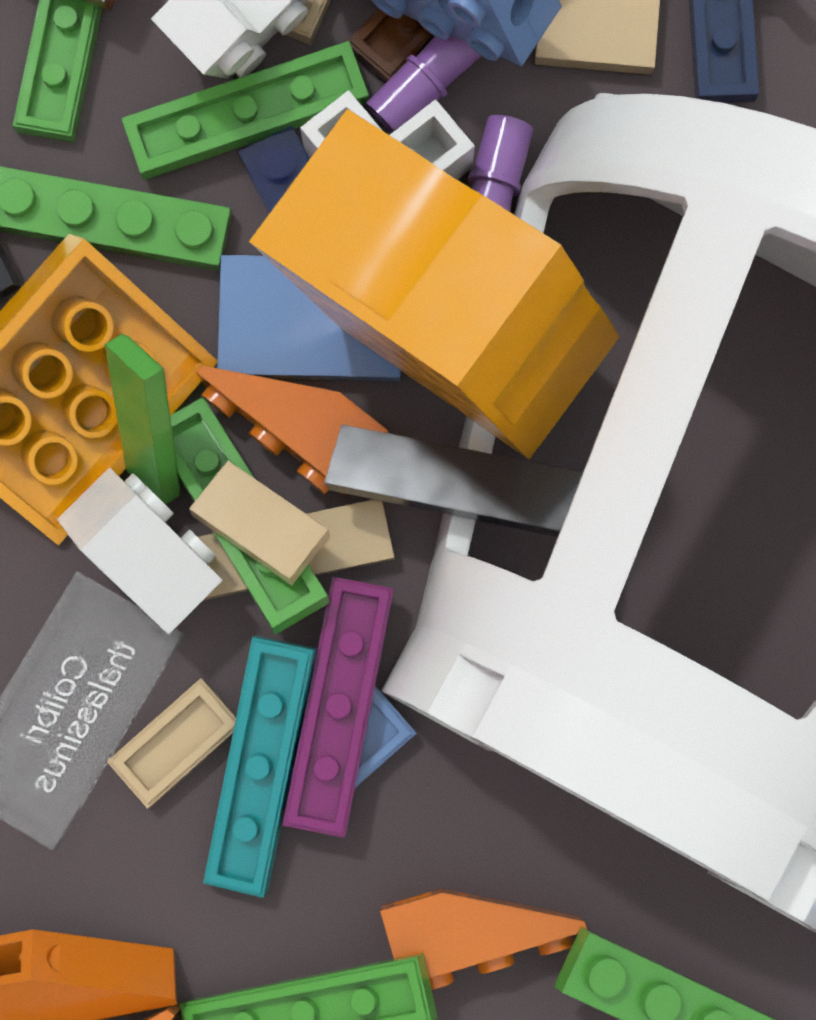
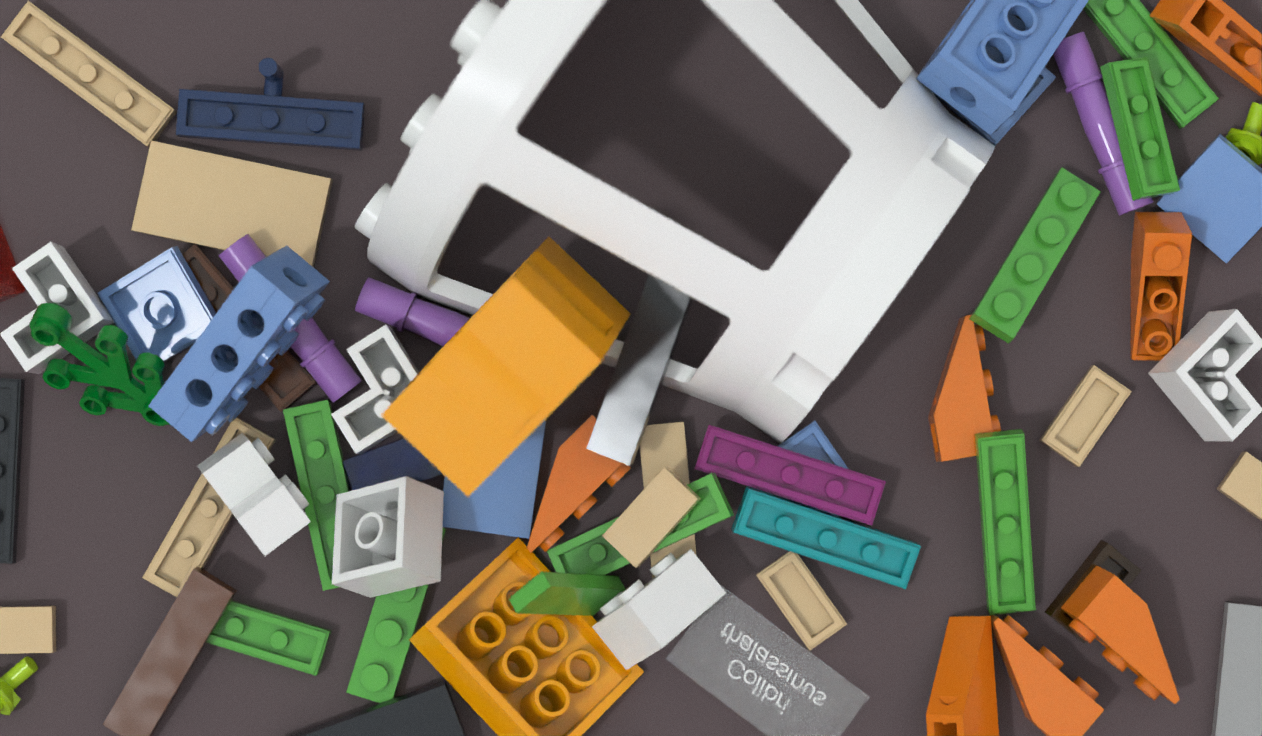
camera: 85 degrees left, 5 degrees up
none -> white brick [332,476,444,598]

